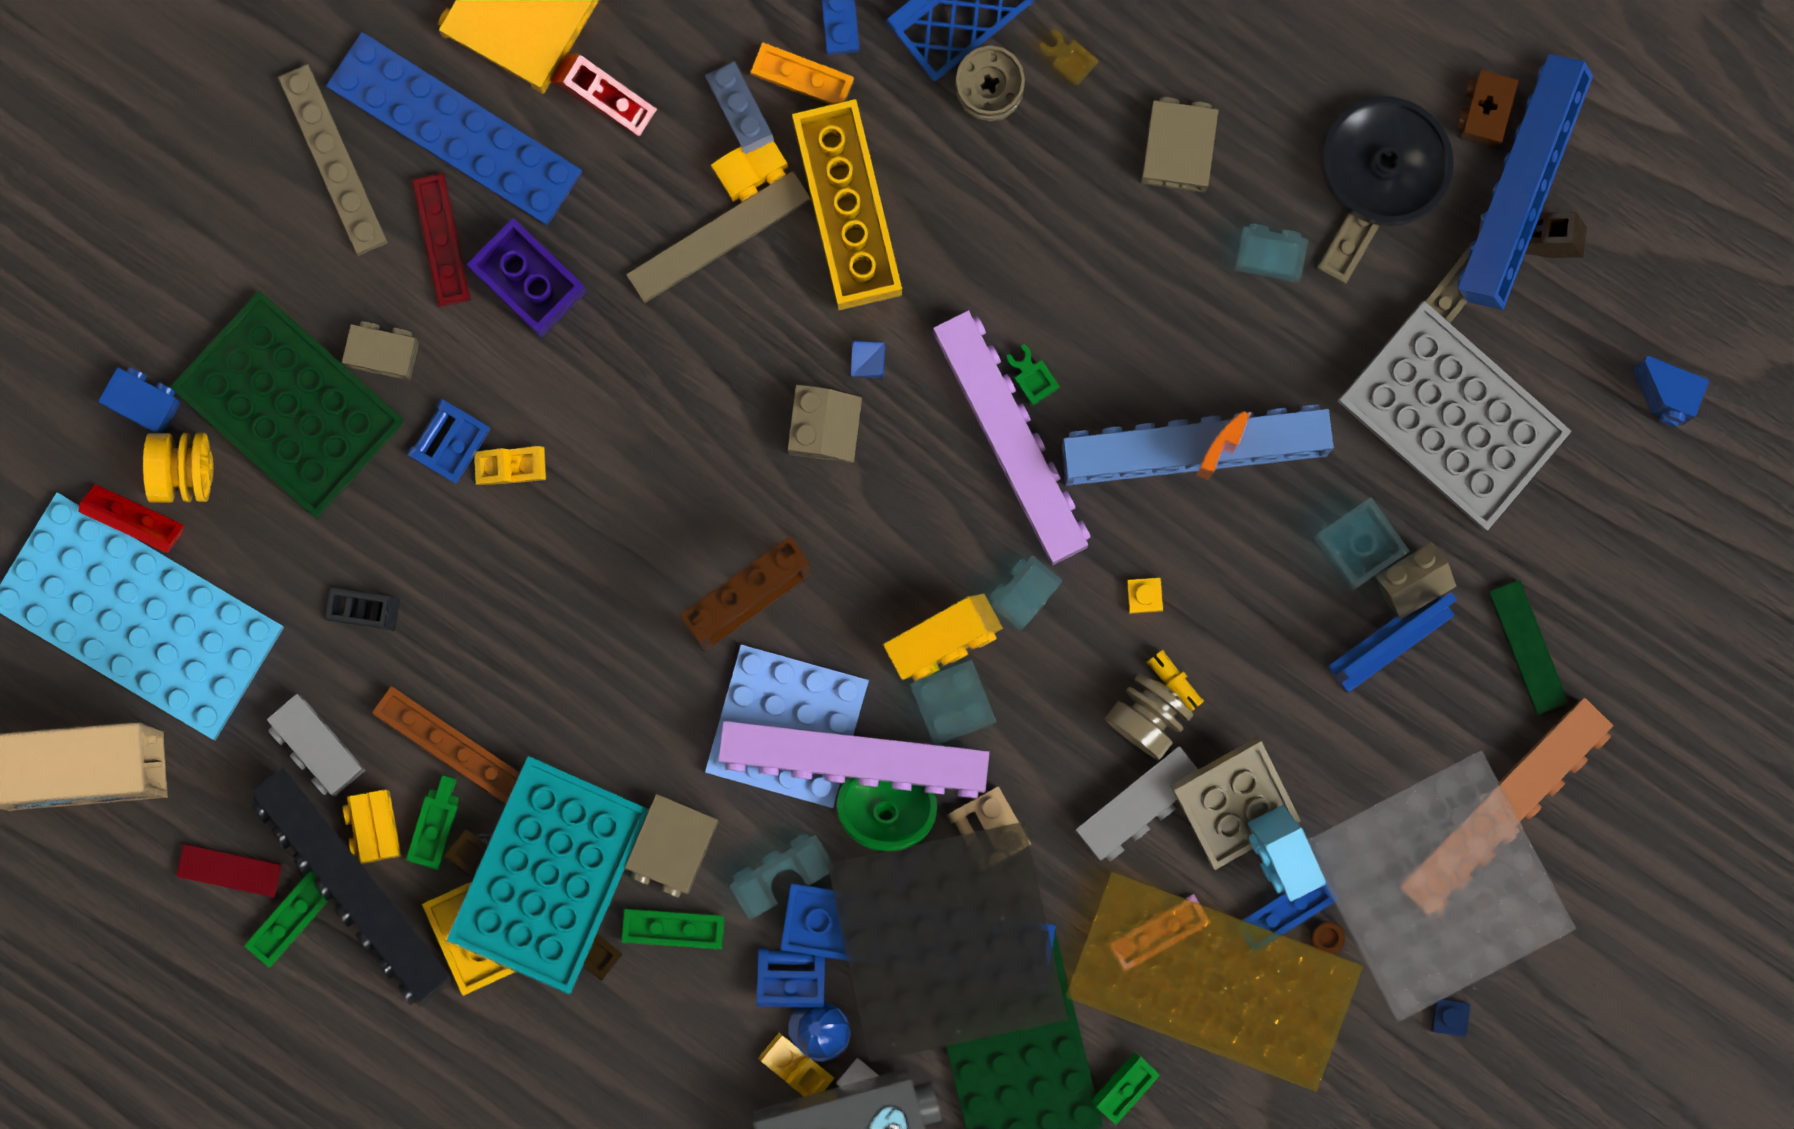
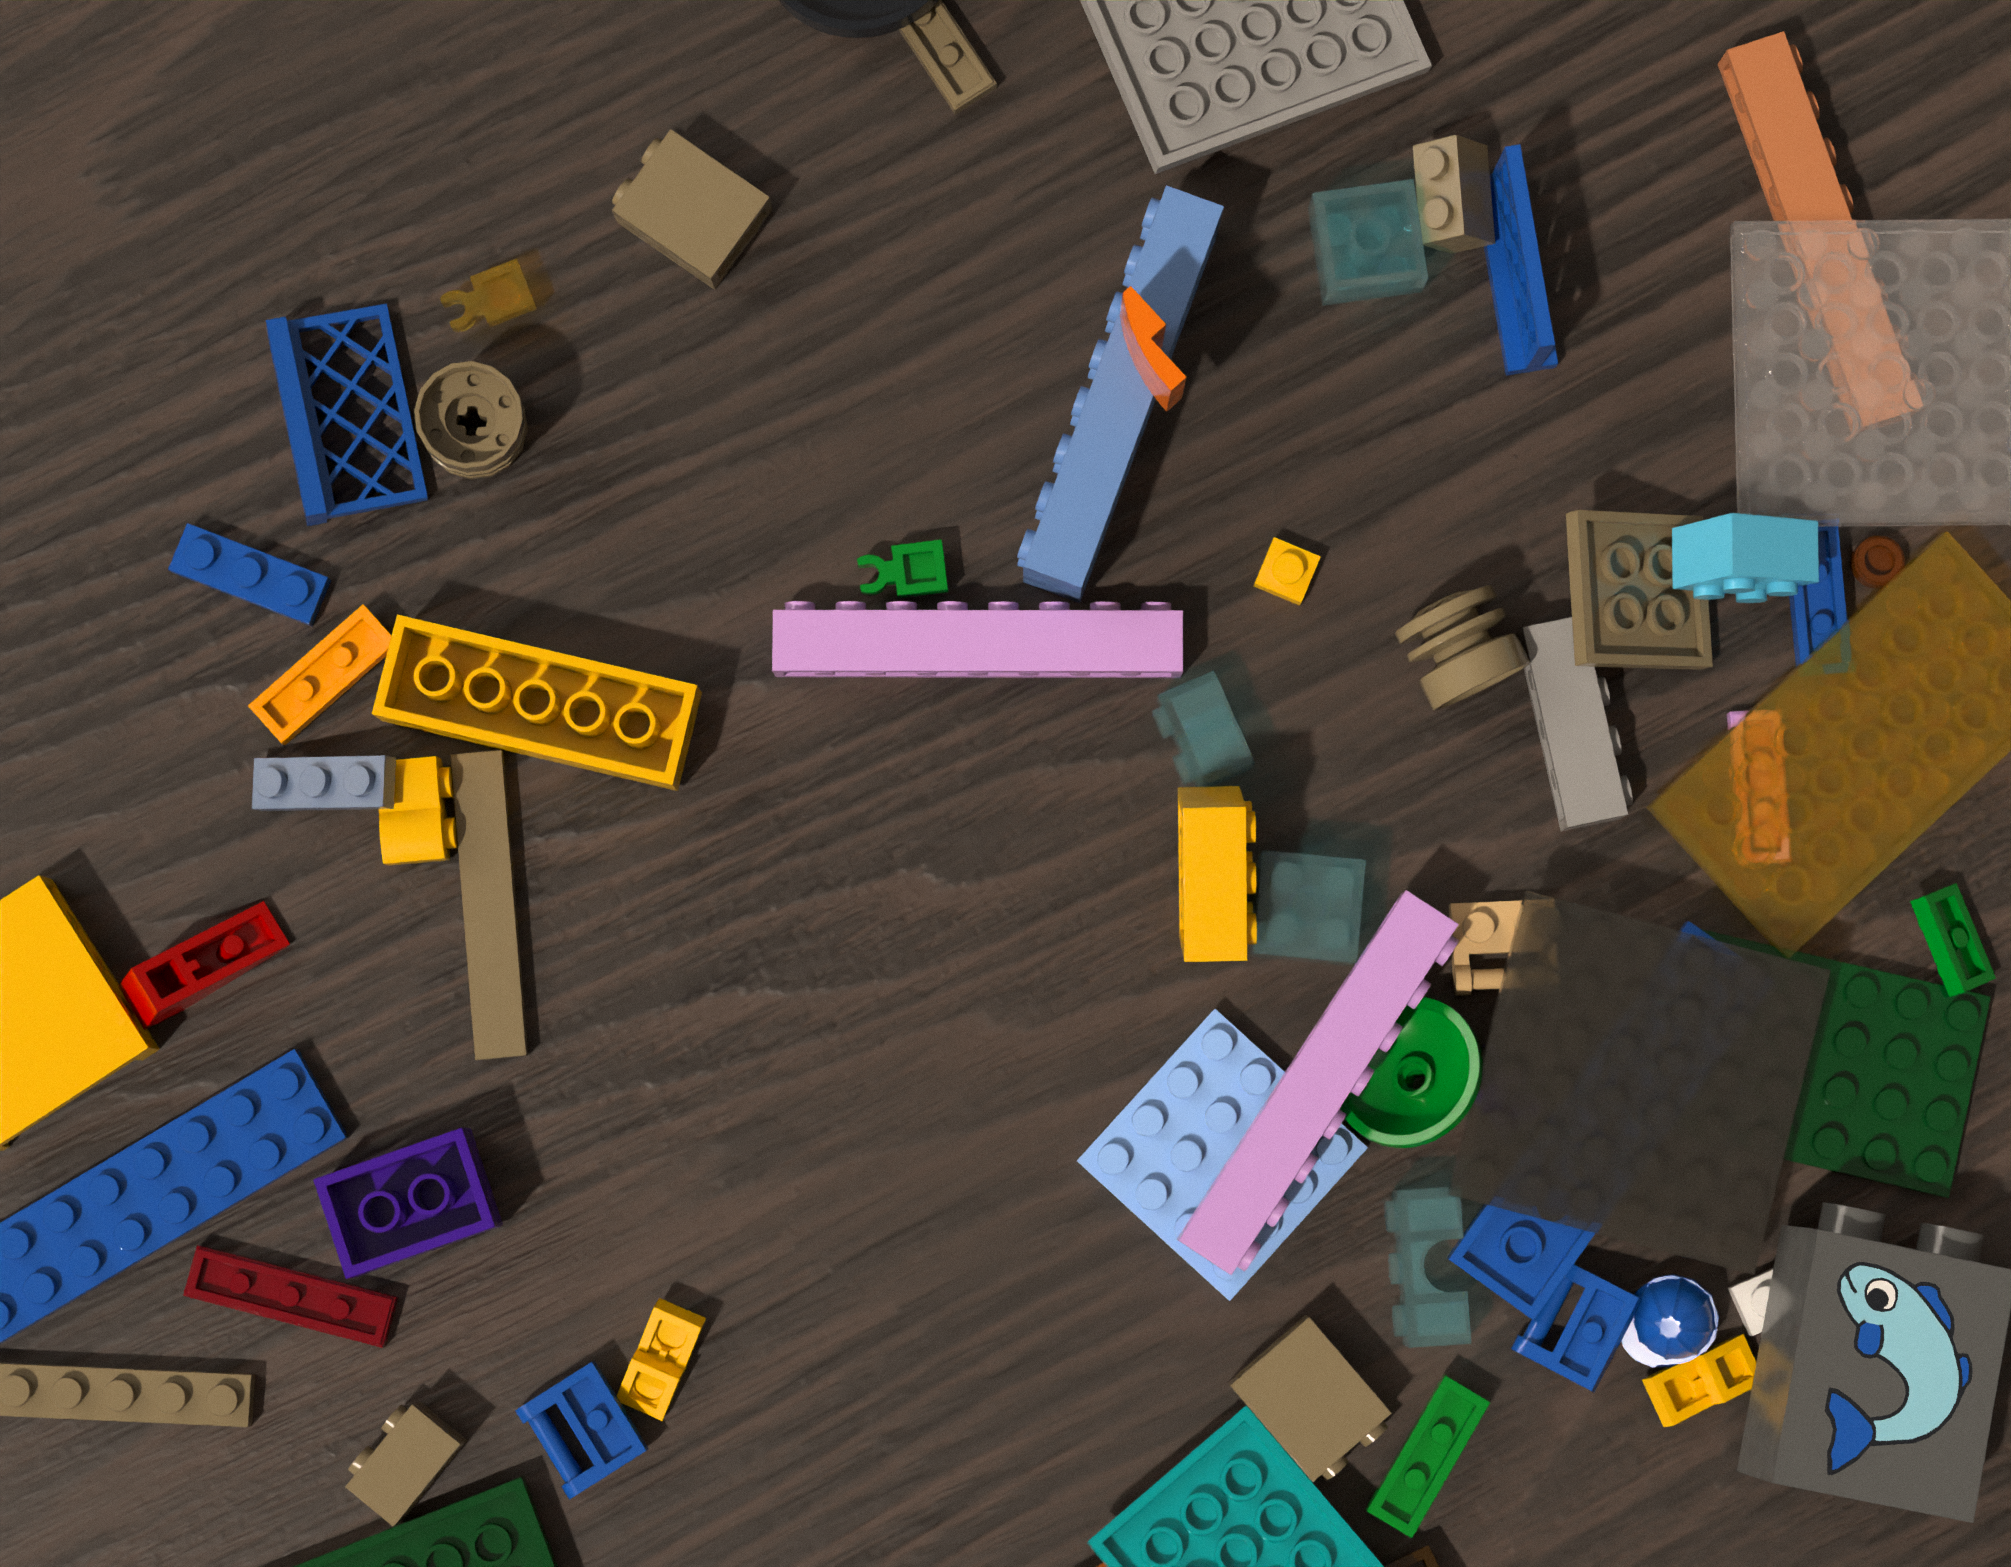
camera: 60 degrees left, 0 degrees up
reddish brown window [680,536,812,652] -> none
dark tan slope [788,385,862,463] -> none
blue slope [851,341,885,379] -> none
yellow pin [1147,650,1204,712] -> none
clear light blue brick [1234,224,1309,283] -> none
dark green tile [1488,580,1569,716] -> none

